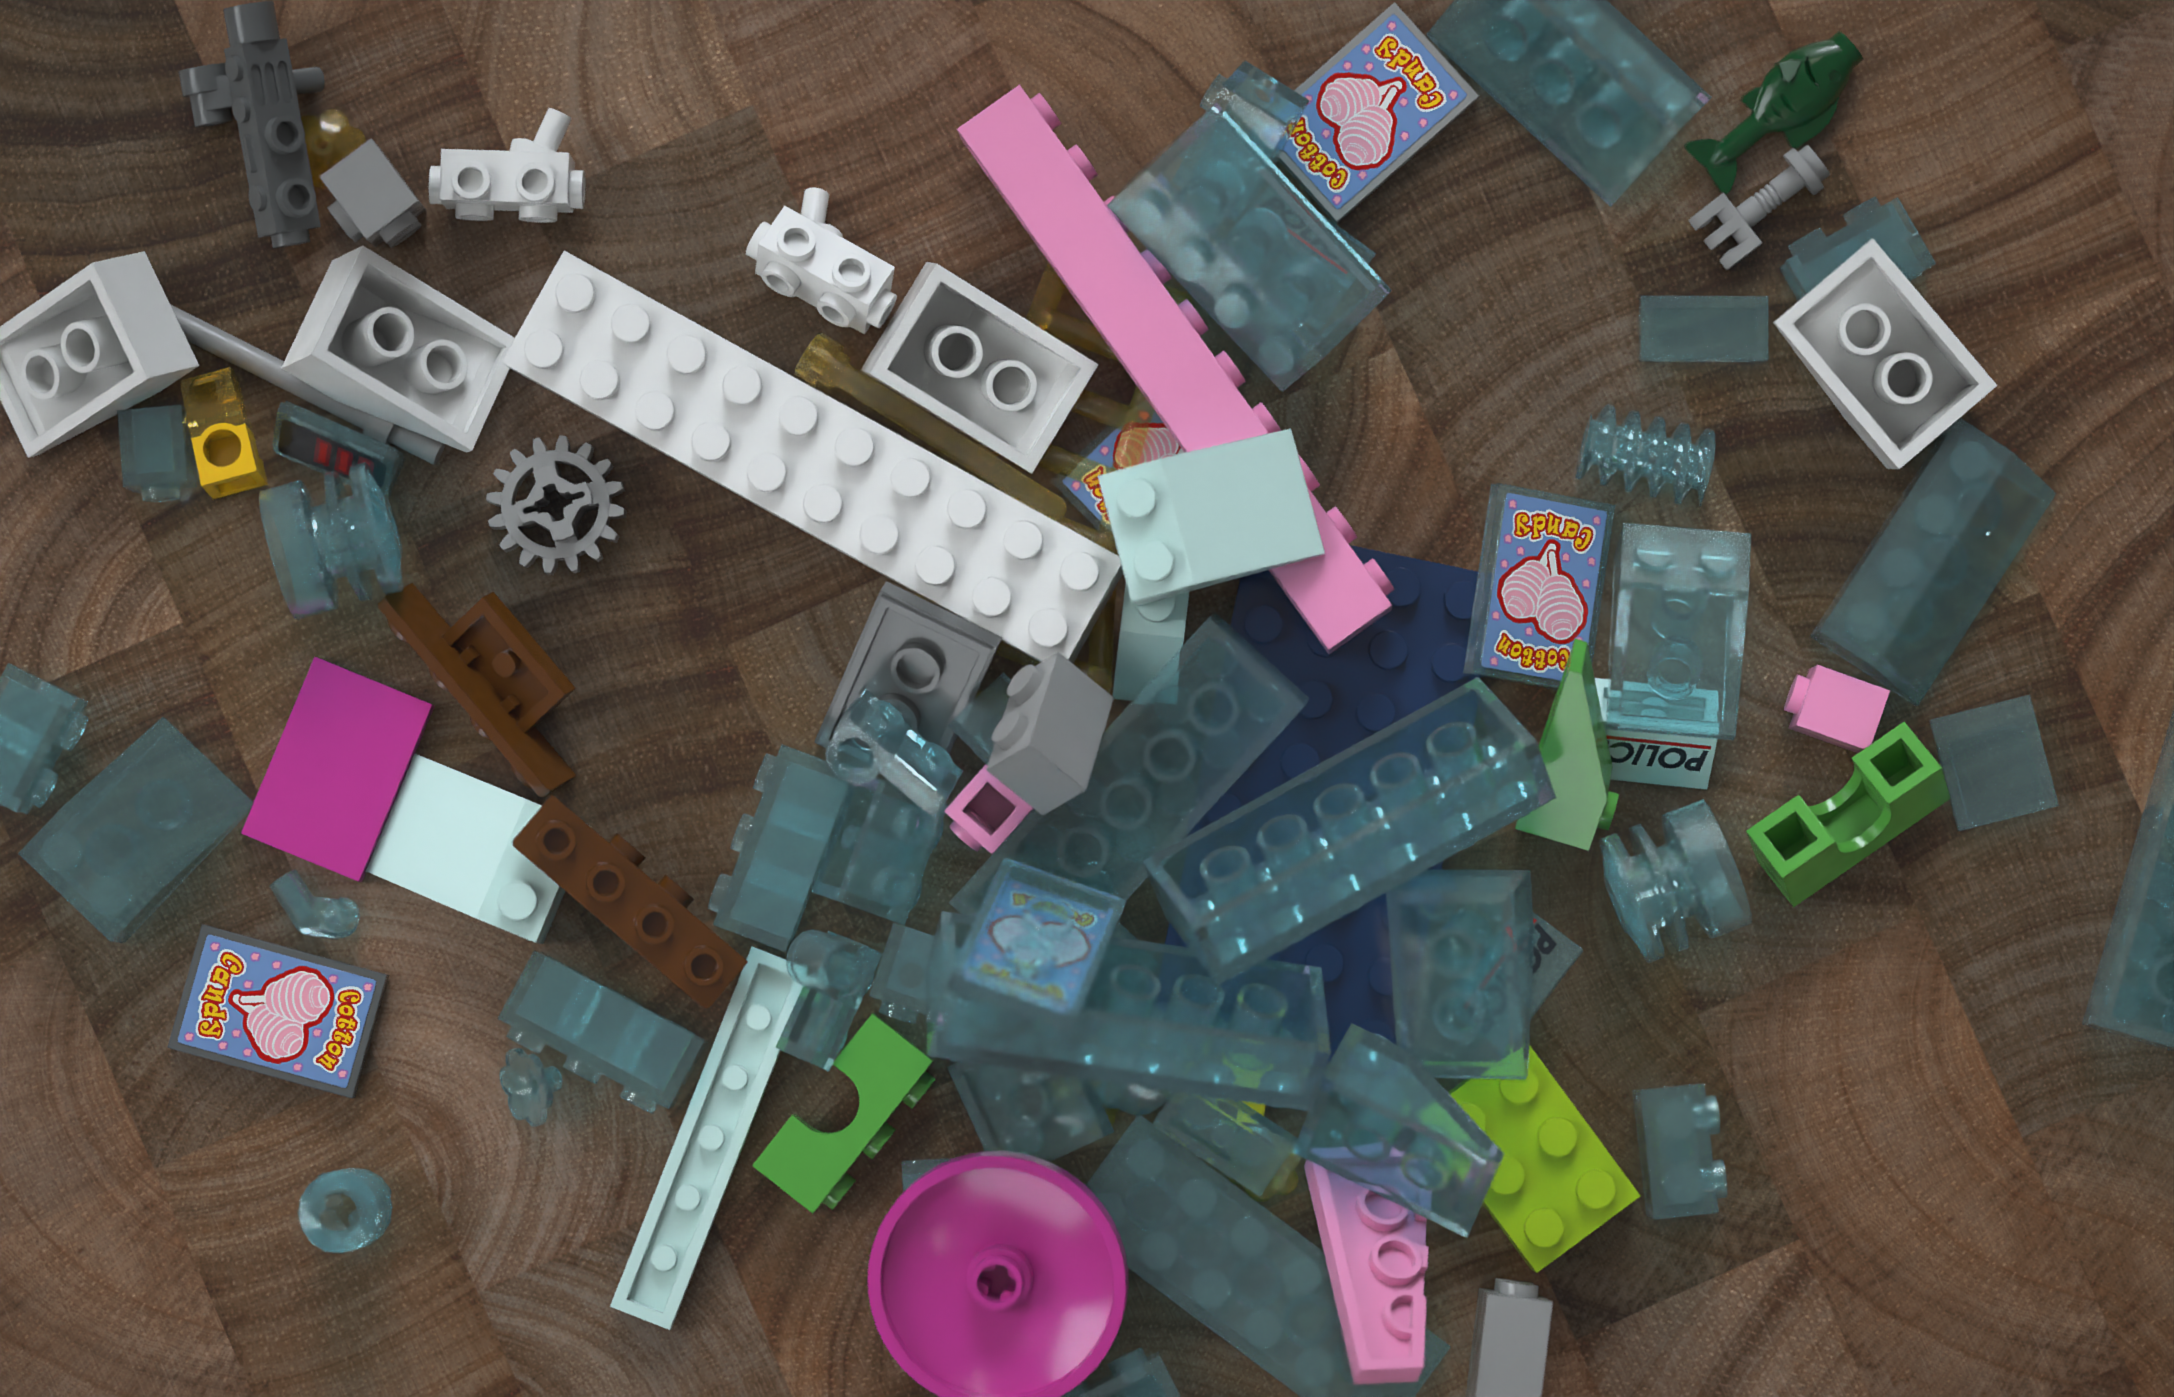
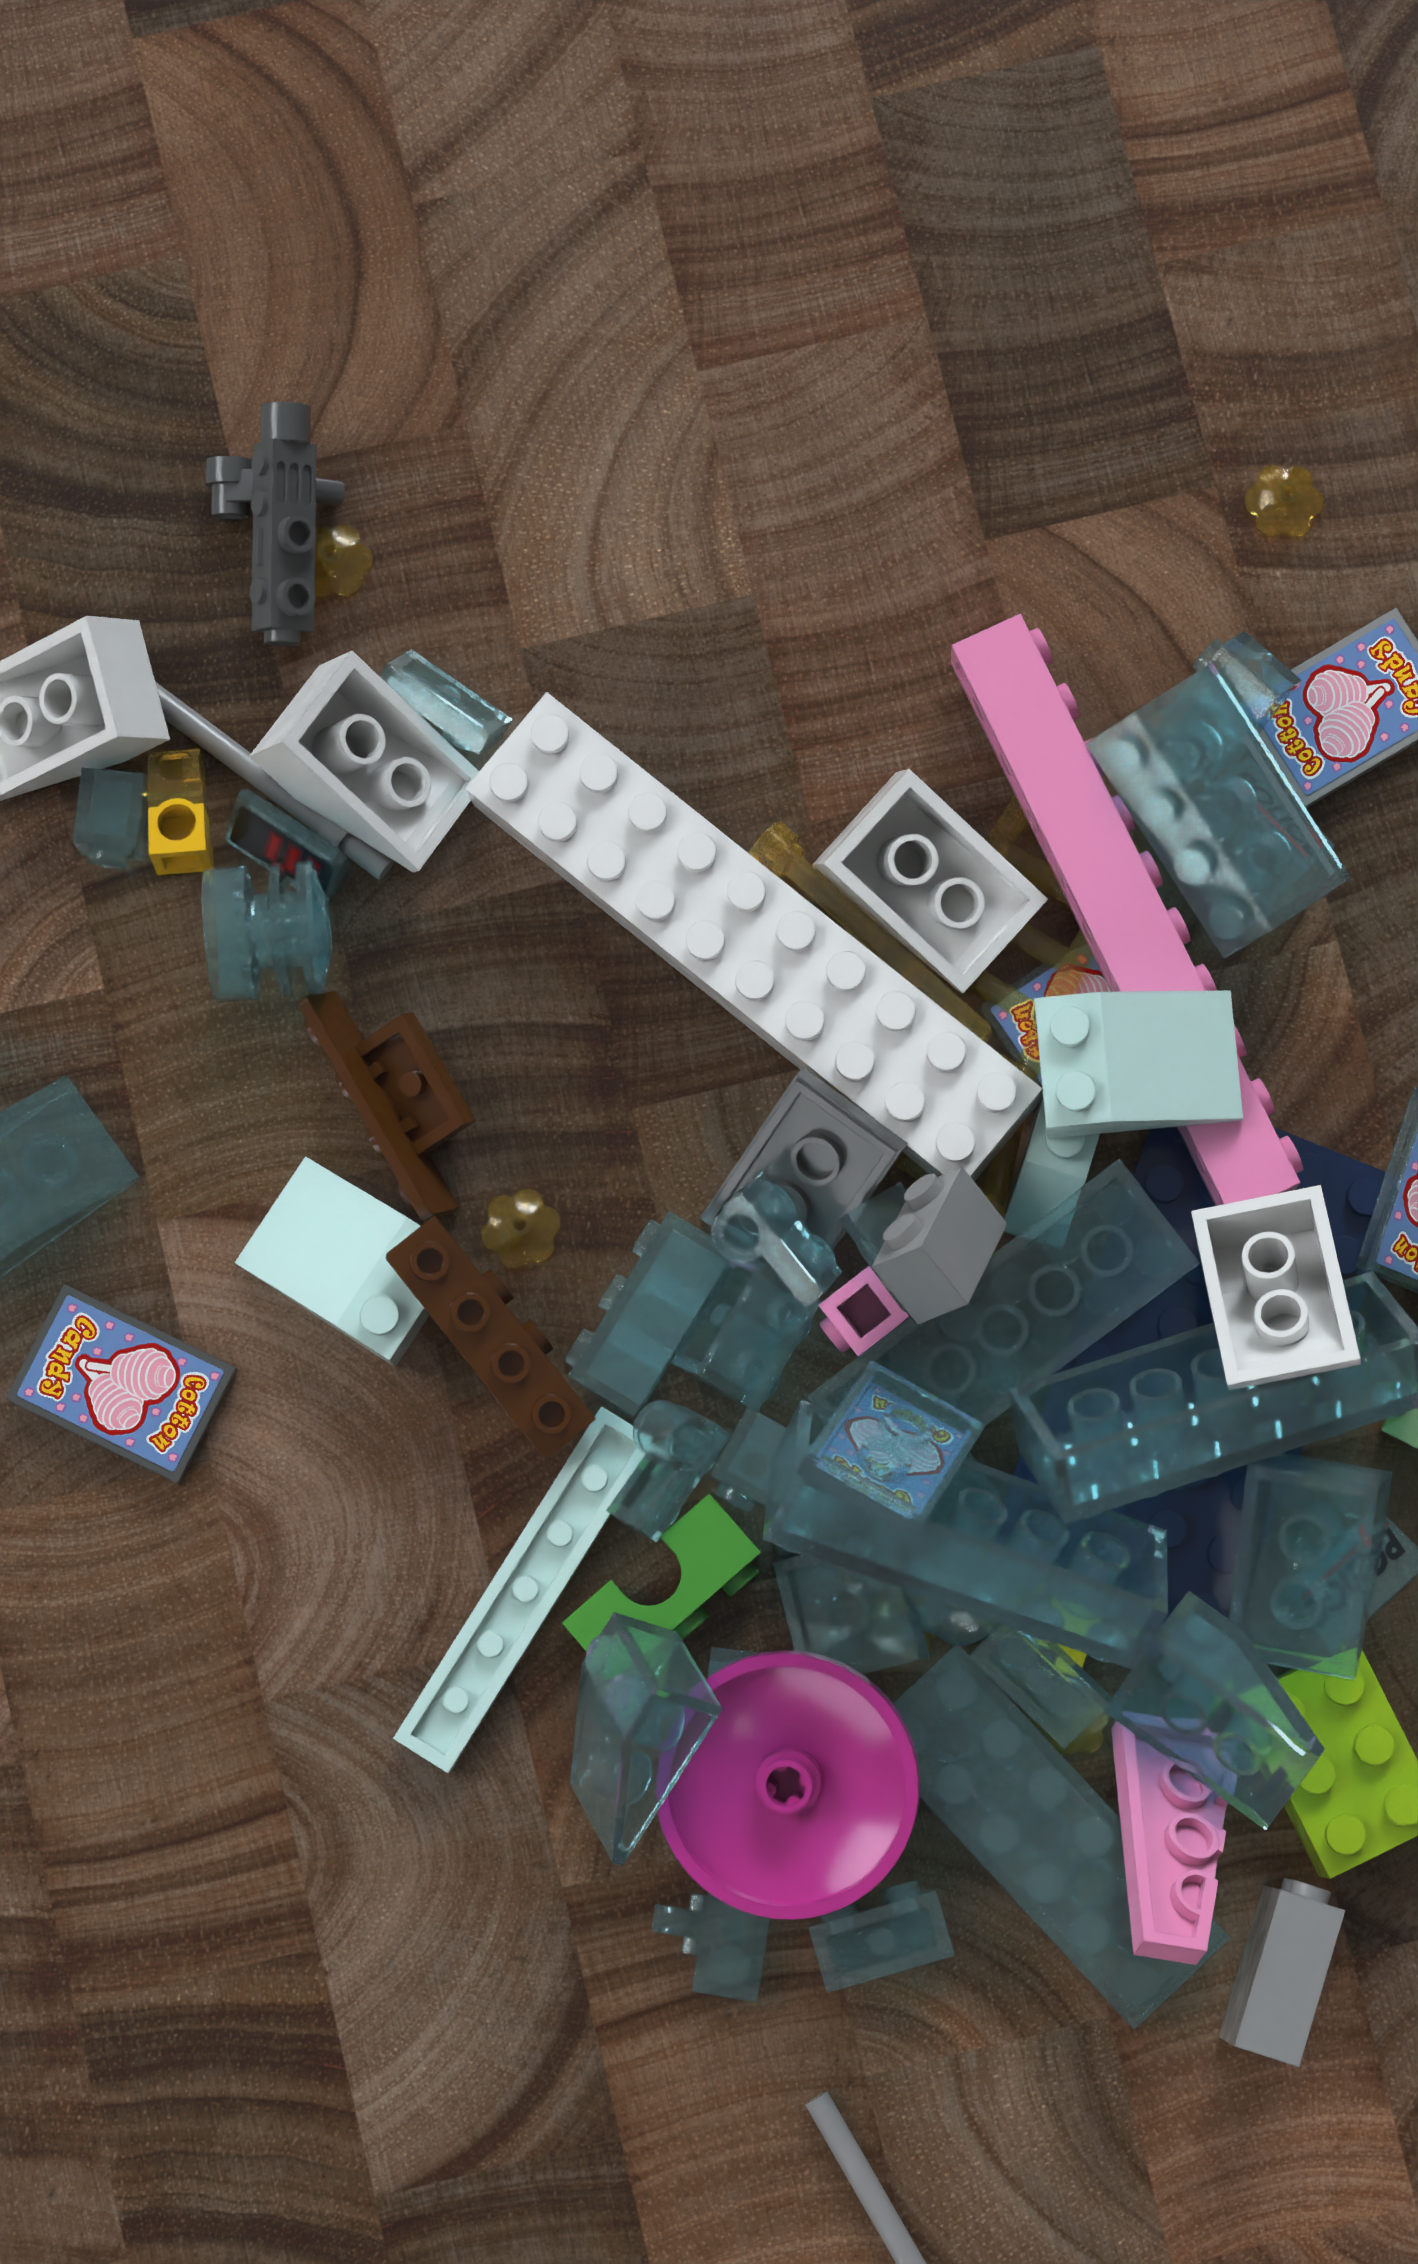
camera: 10 degrees right, 5 degrees down
dark pink tile [241,656,435,882] -> none
clear light blue arm [269,869,360,940] -> none
clear light blue piece [298,1167,393,1253] -> none
light grey brick [320,138,426,248] -> none
white brick [429,108,586,223] -> none
light grey gear [486,435,627,576] -> none
clear light blue brick [498,950,709,1114] -> none
clear light blue plant [499,1048,562,1127] -> none
white brick [746,188,897,334] -> none
none -> clear light blue plate [380,649,513,755]
none -> clear yellow plant [481,1189,561,1268]
none -> clear light blue slope [570,1612,723,1866]
none -> white slope [1191,1185,1361,1391]

